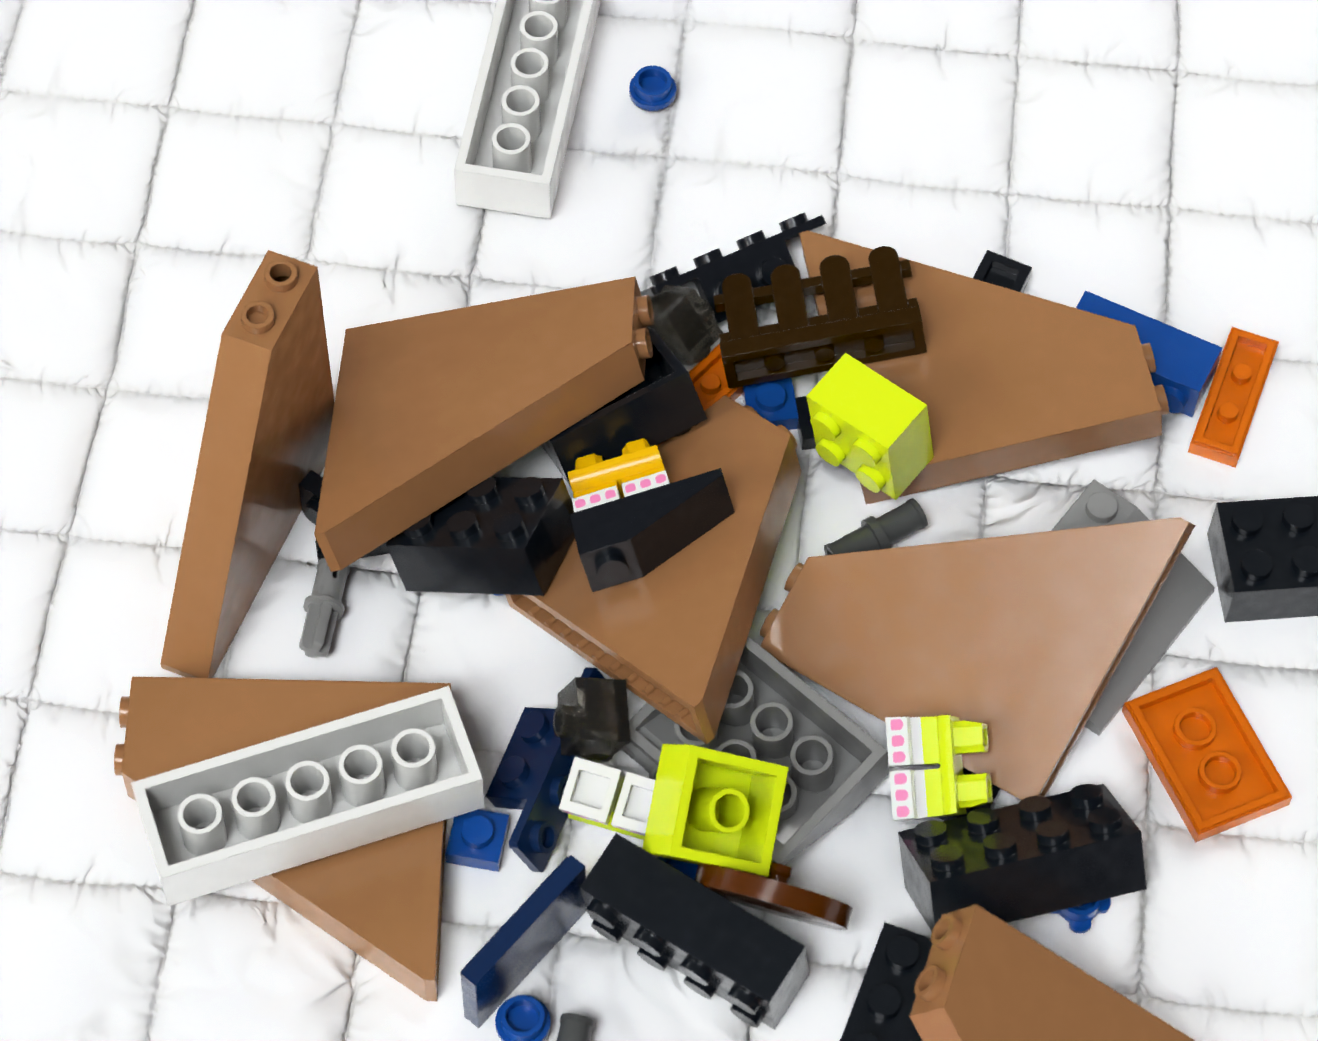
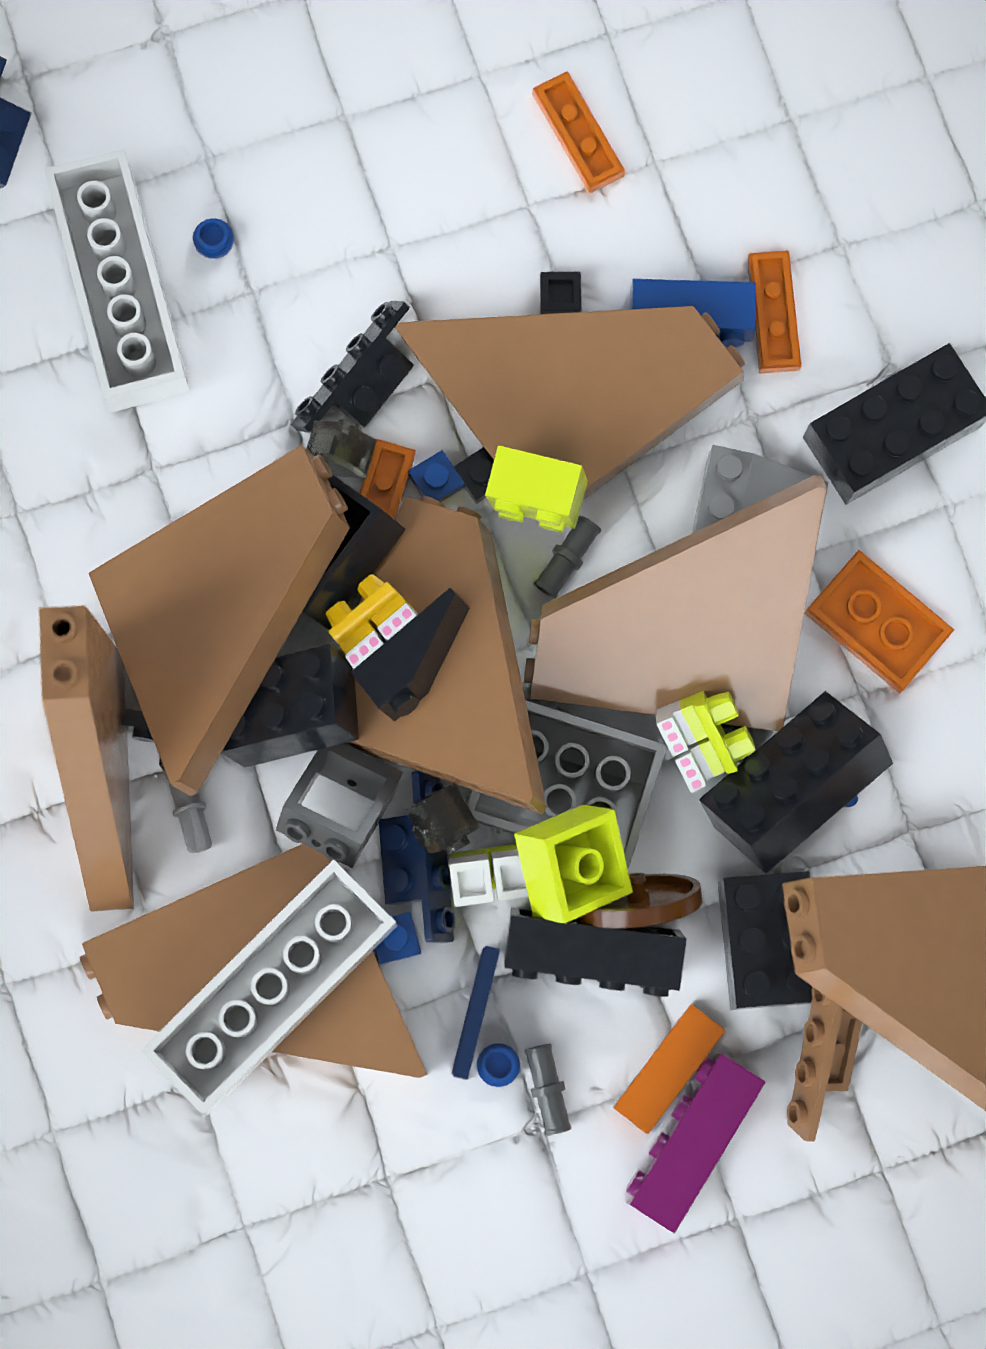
camera: 30 degrees left, 20 degrees up
dark brown fence [713,246,927,389] -> none
none -> dark grey window [276,743,403,869]
none -> orange tile [532,71,625,194]

